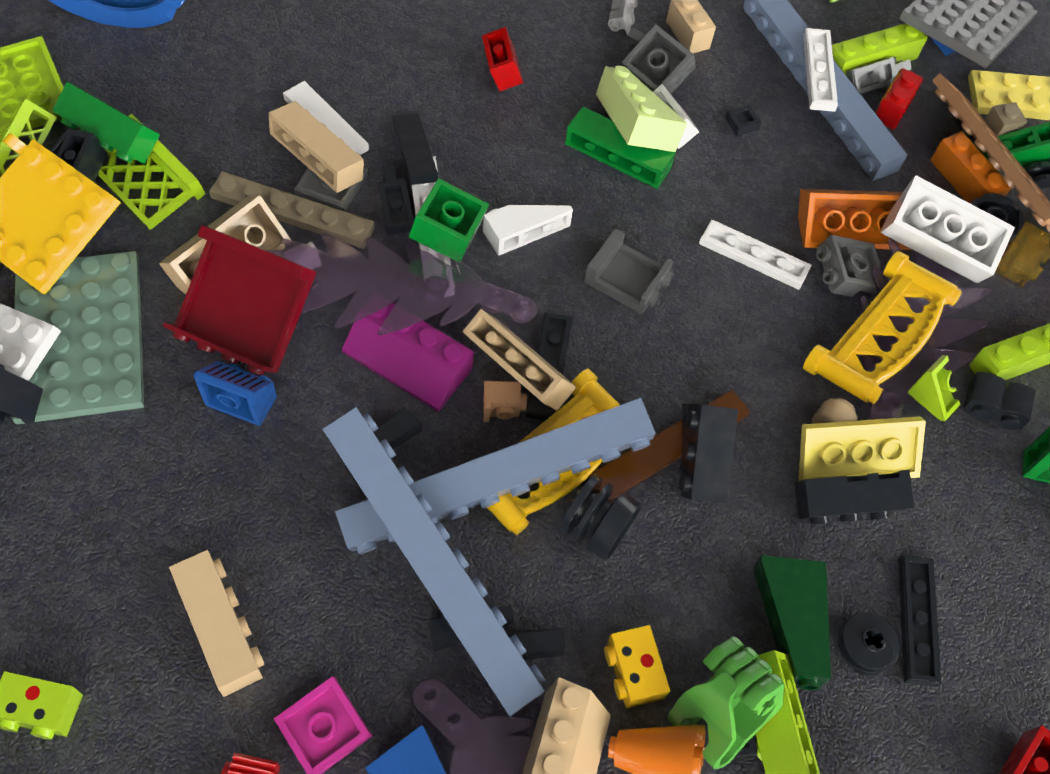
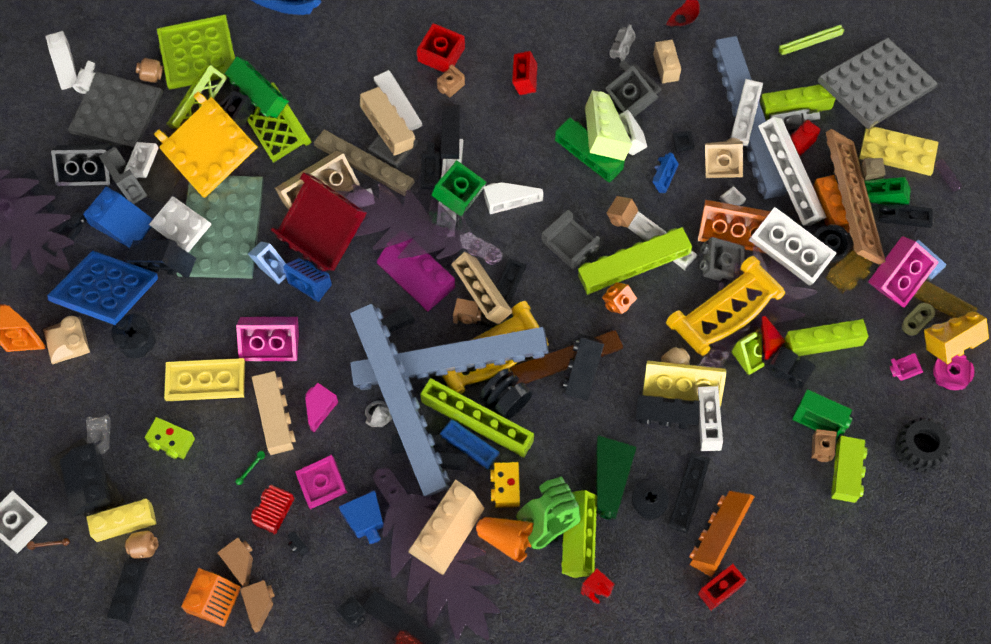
camera: 20 degrees right, 5 degrees up
none -> light yellow plate [164,358,245,401]
none -> green hinge [235,451,265,485]
none -> dark pink slope [236,317,299,361]
none -> light blue slope [248,241,286,284]
none -> dark pink slope [306,383,338,432]
none -> light grey piece [365,400,392,427]
none -> red brick [417,23,465,73]
none -> lime brick [420,378,534,458]
none -> medium nougat brick [437,65,465,97]
none -> blue plate [440,419,499,469]
none -> lime brick [578,227,692,295]
none -> orange brick [602,282,637,314]
none -> medium nougat brick [607,196,639,228]
none -> blue plate [652,153,679,193]
none -> orange slope [689,491,755,577]
none -> white slope [698,386,723,451]
none -> tan slope [705,138,743,178]
none -> white tile [719,186,746,206]
none -> white brick [758,117,827,226]
none -> red slope [761,316,786,360]

